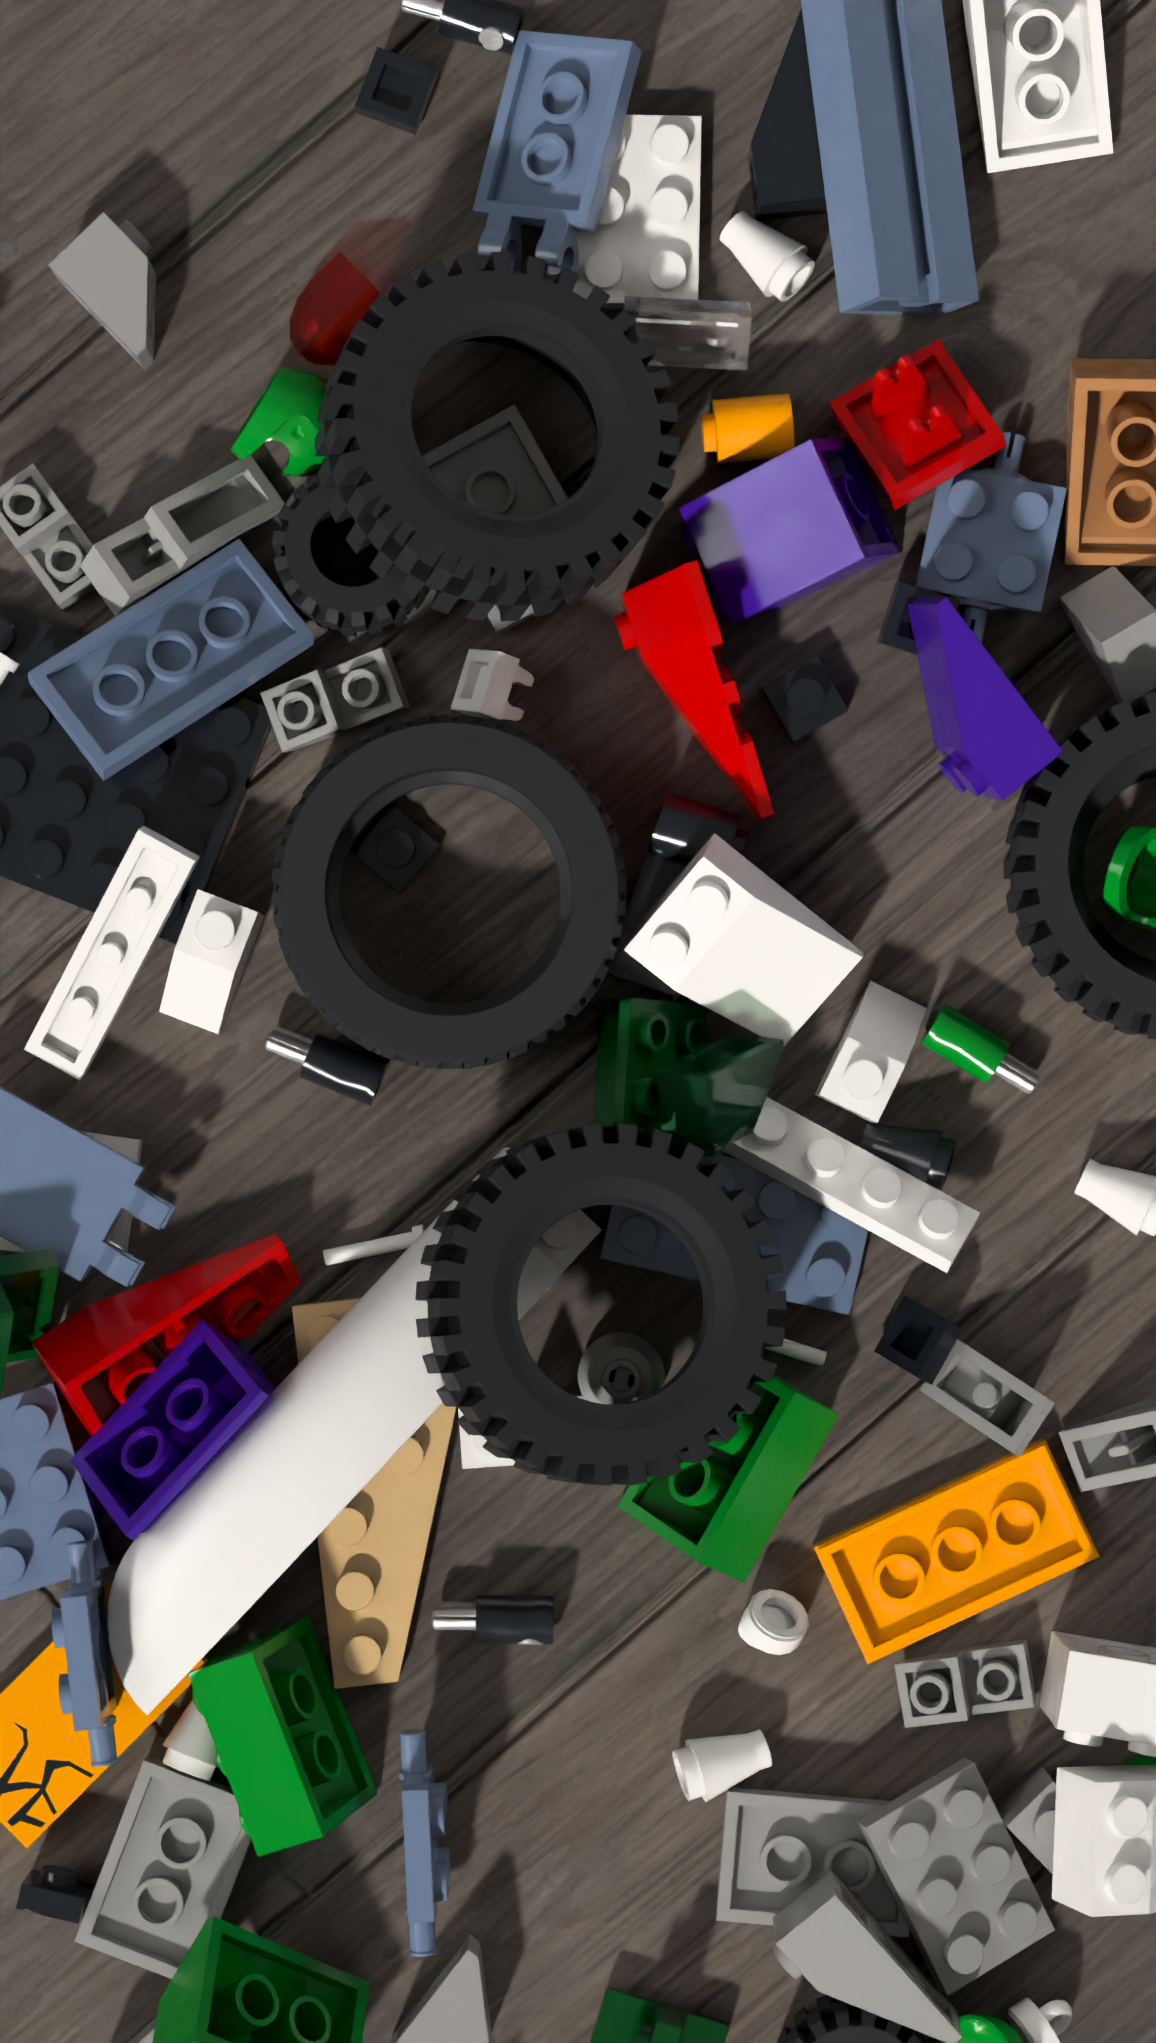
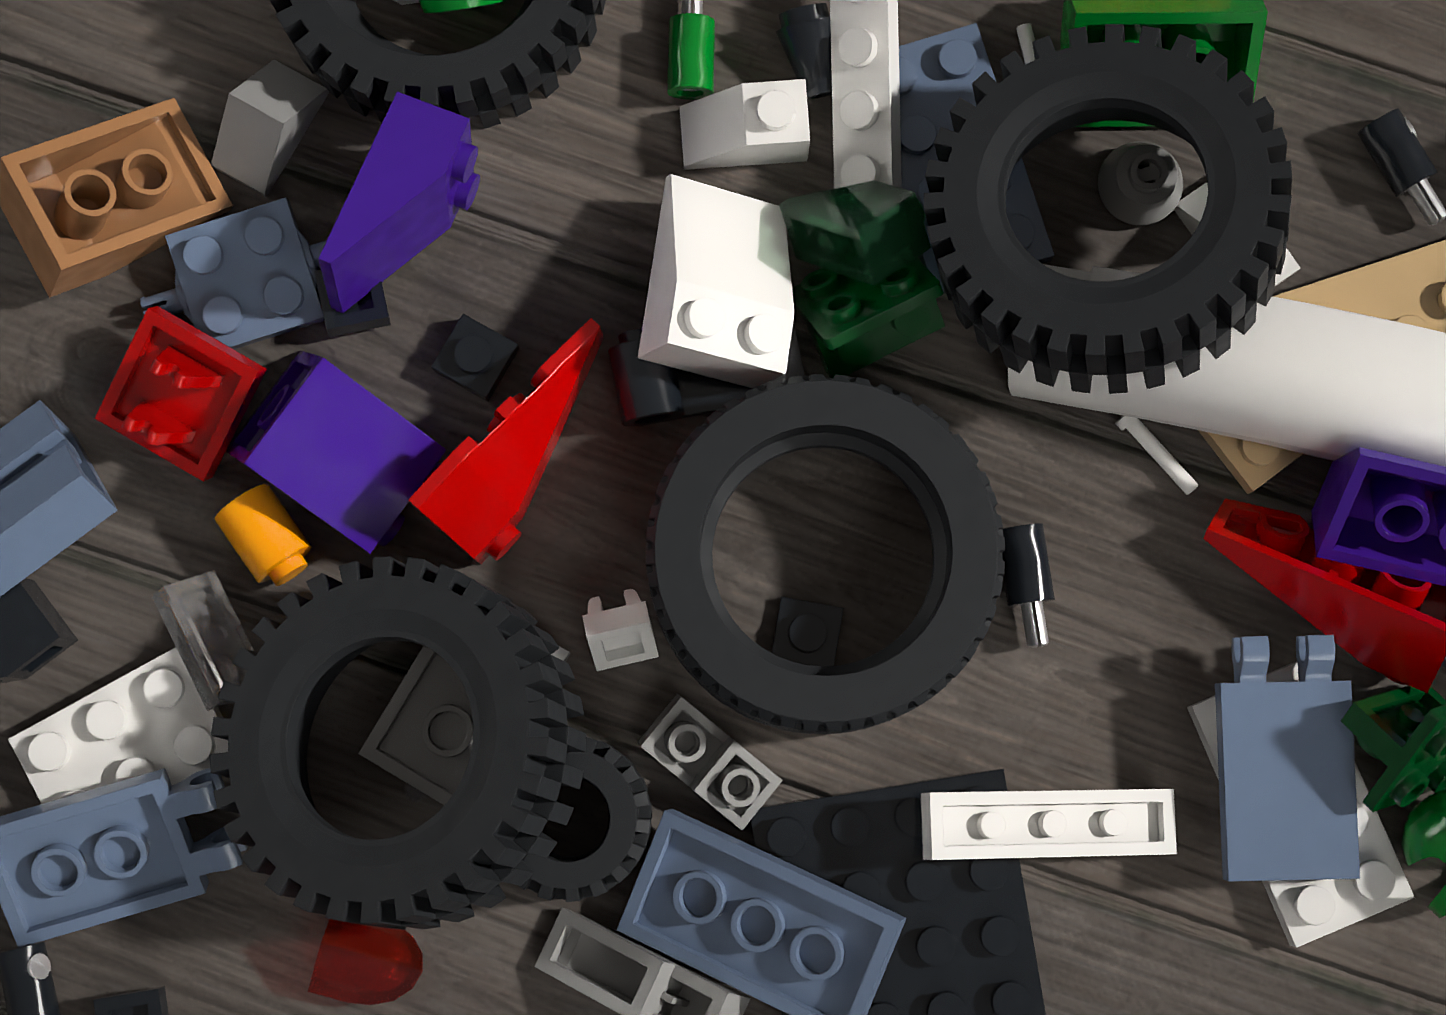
camera: 125 degrees left, 5 degrees down
white slope [159,889,265,1035] -> none
green helmet [229,367,328,477] -> none
white cone [720,211,815,302] -> none

